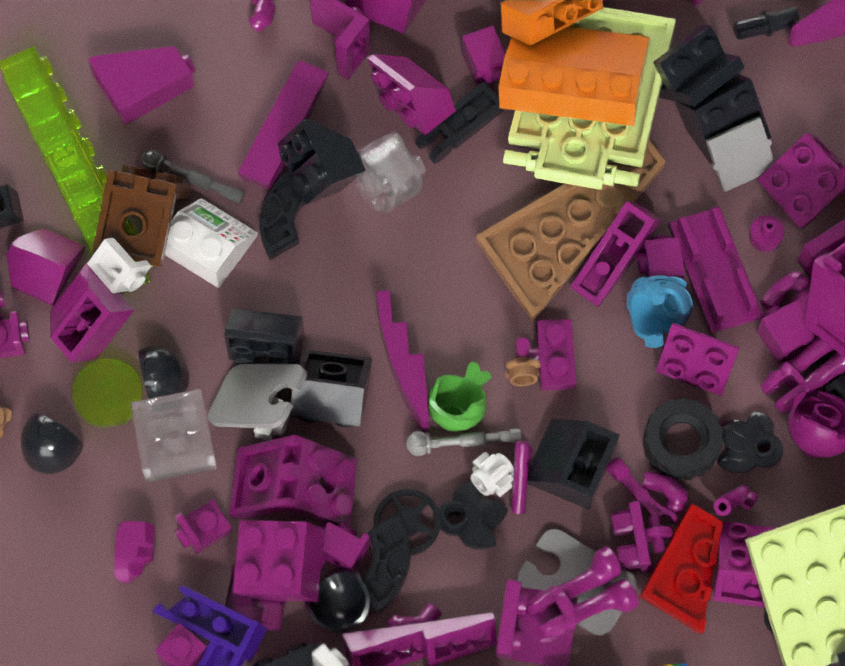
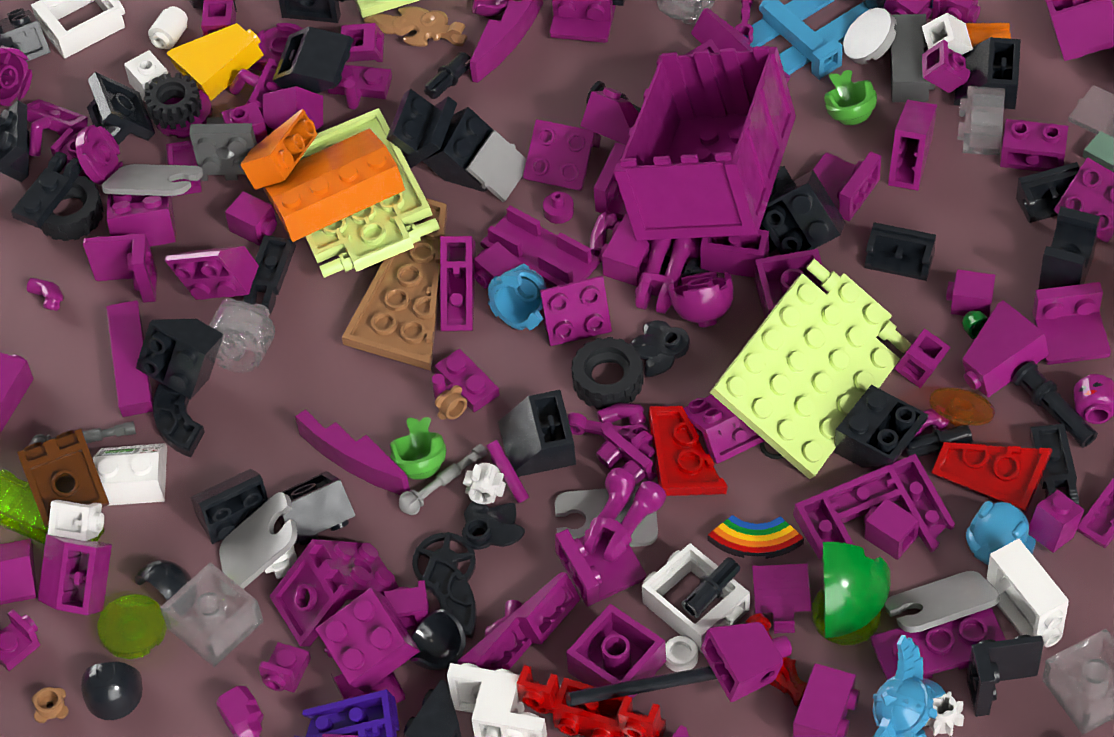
camera: 30 degrees left, 15 degrees down
magenta arm [714,485,759,516] -> none

